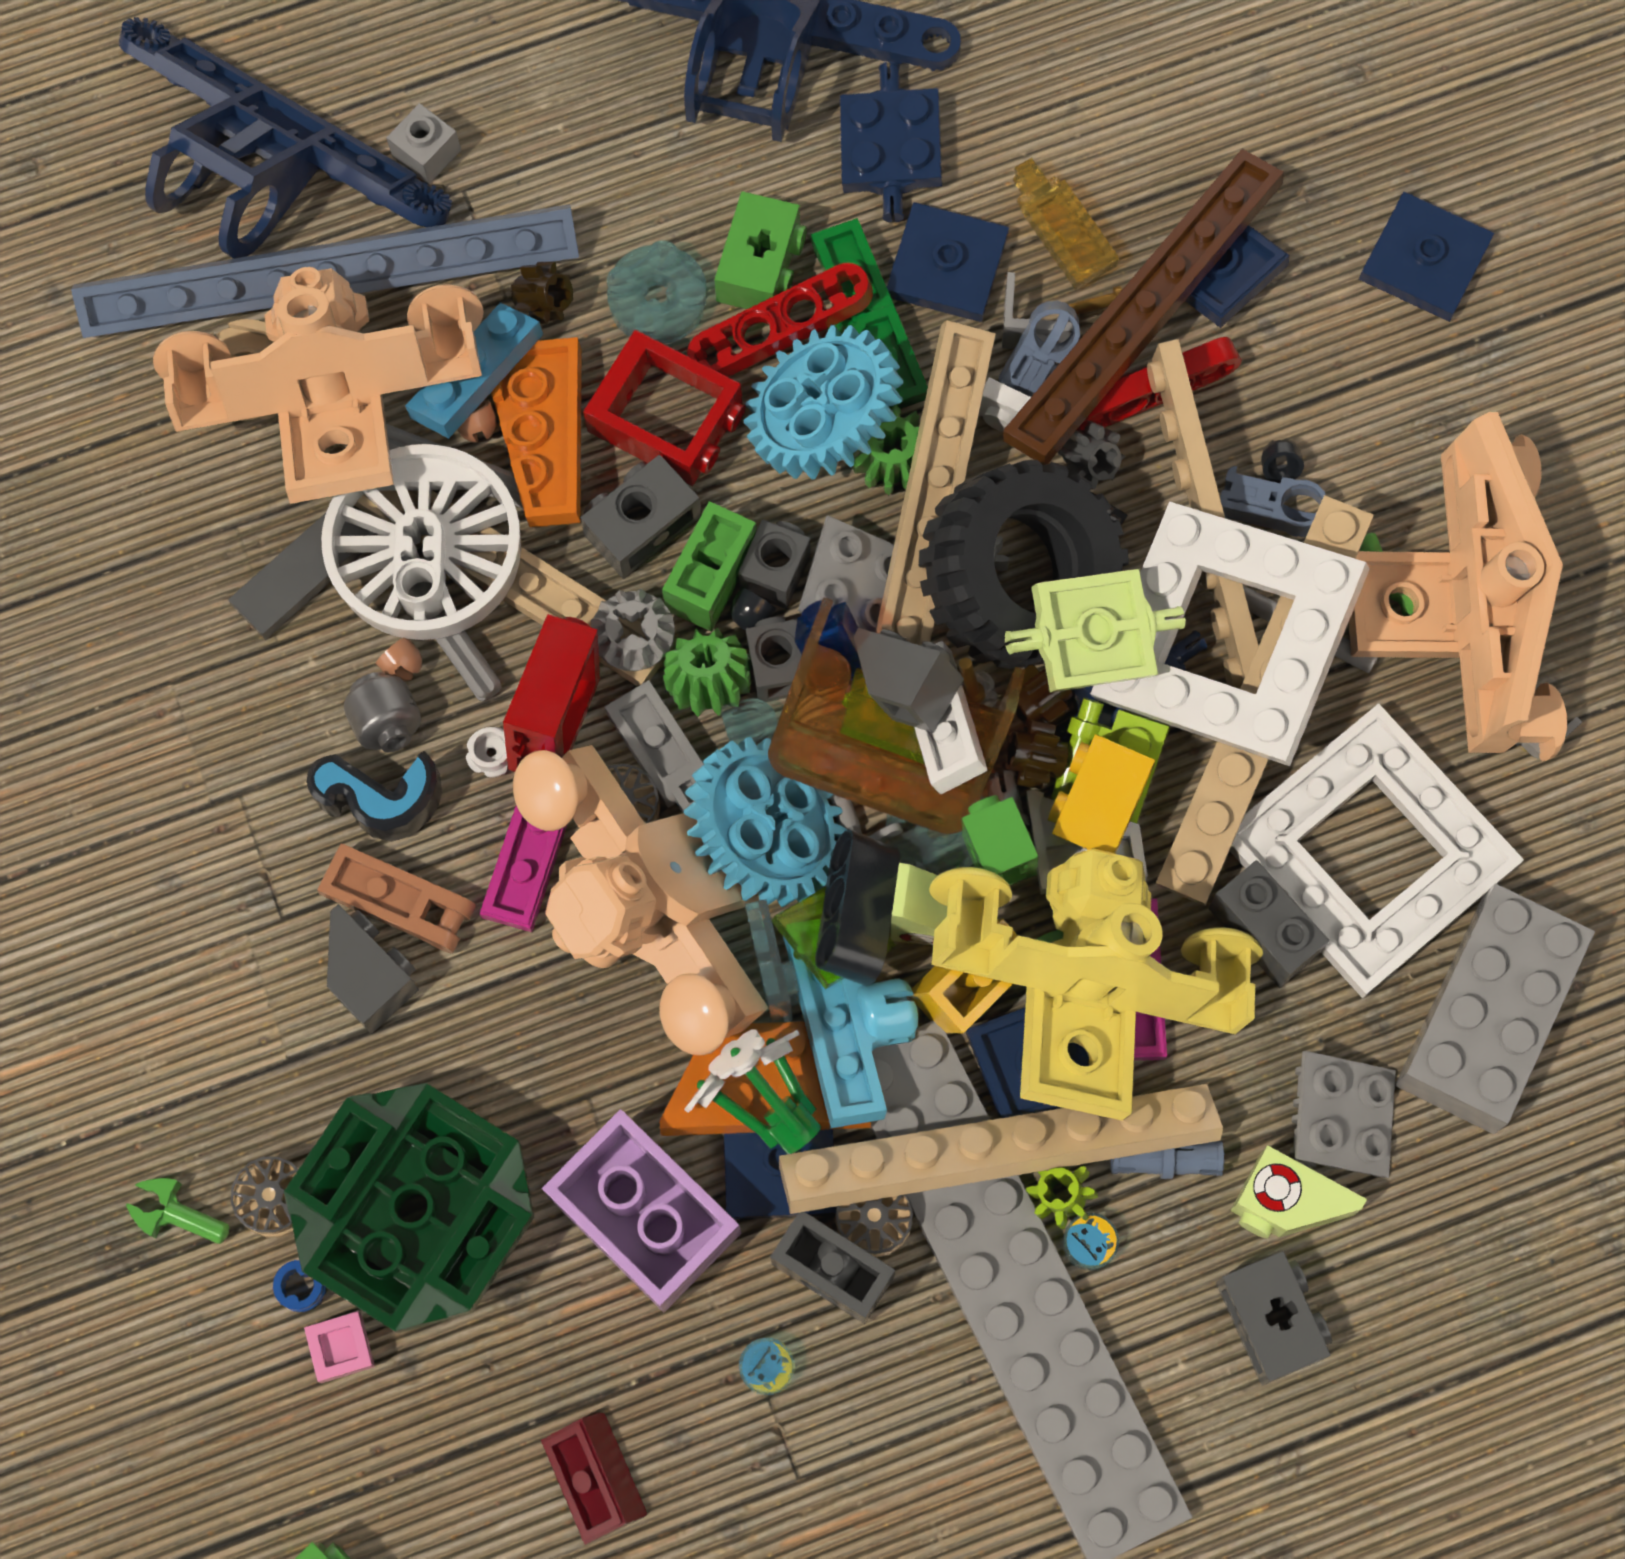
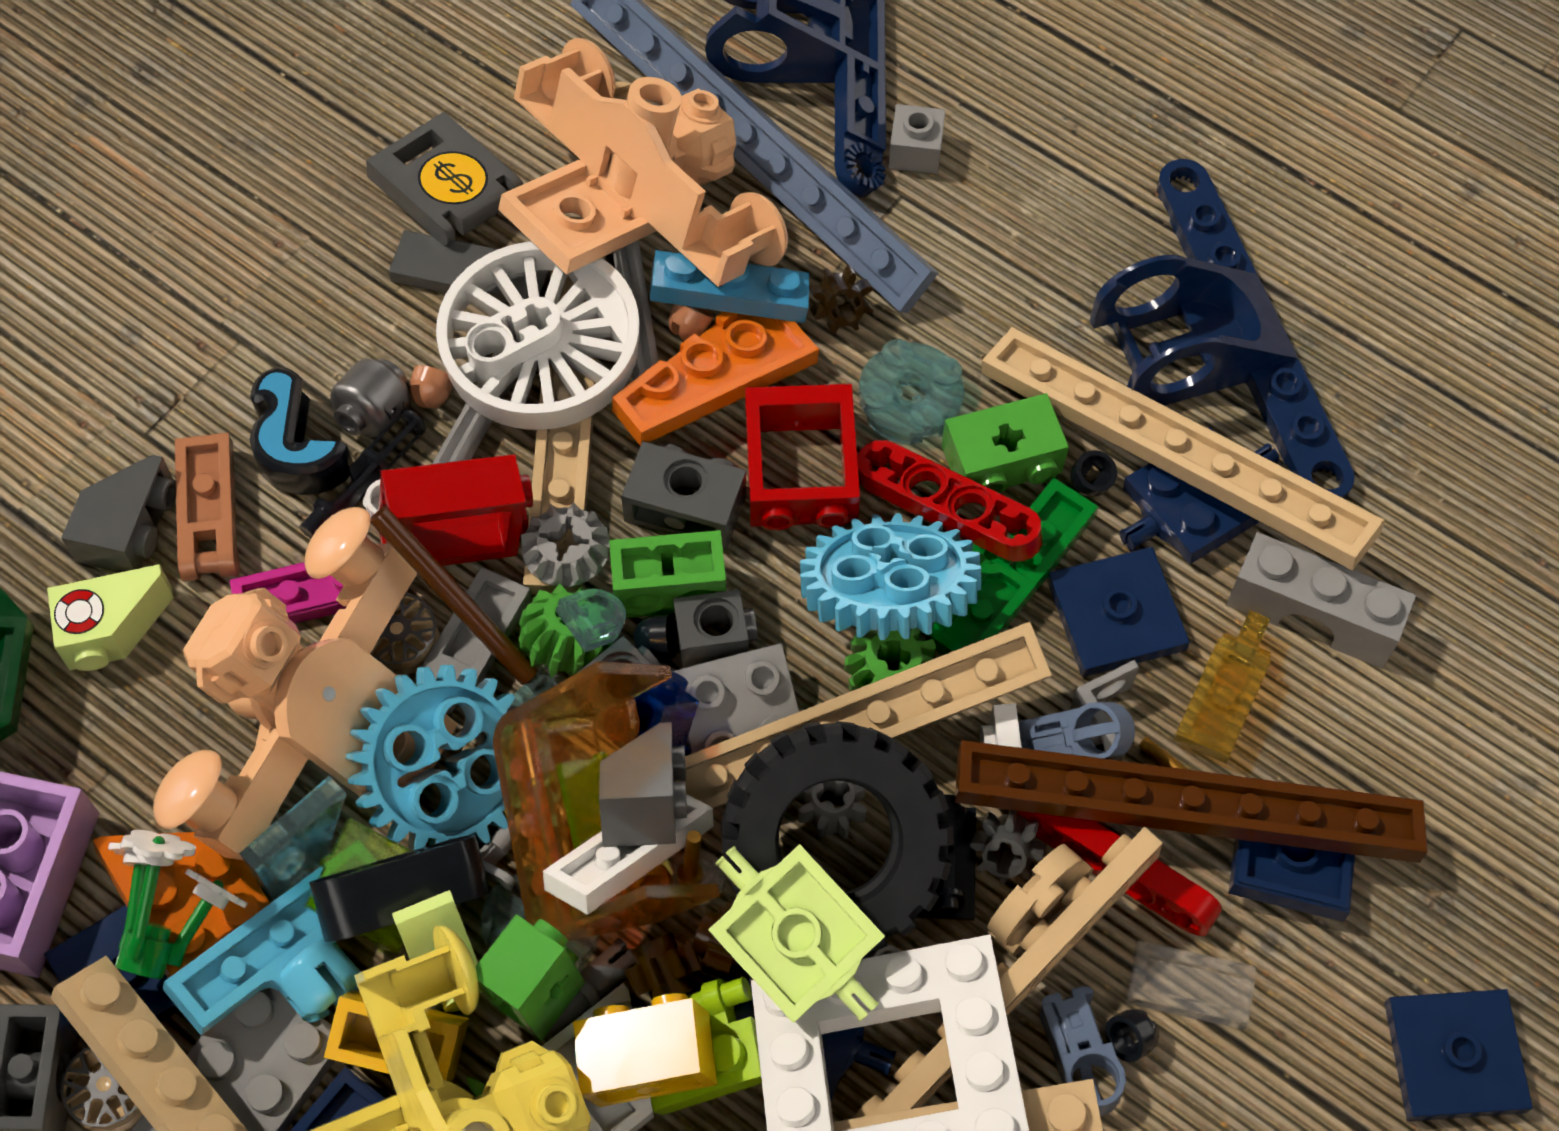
camera: 55 degrees right, 10 degrees down
none -> yellowish green slope [47,564,174,671]
none -> black piece [299,409,426,539]
none -> dark grey container [366,112,523,245]
none -> reddish brown piece [370,506,538,685]
none -> clear light blue tile [556,589,626,652]
none -> tan plate [982,327,1384,571]
none -> tan plate [987,844,1094,956]
none -> black hinge [1070,450,1117,497]
none -> clear tile [1126,941,1256,1030]
none -> light grey arch [1226,532,1416,669]

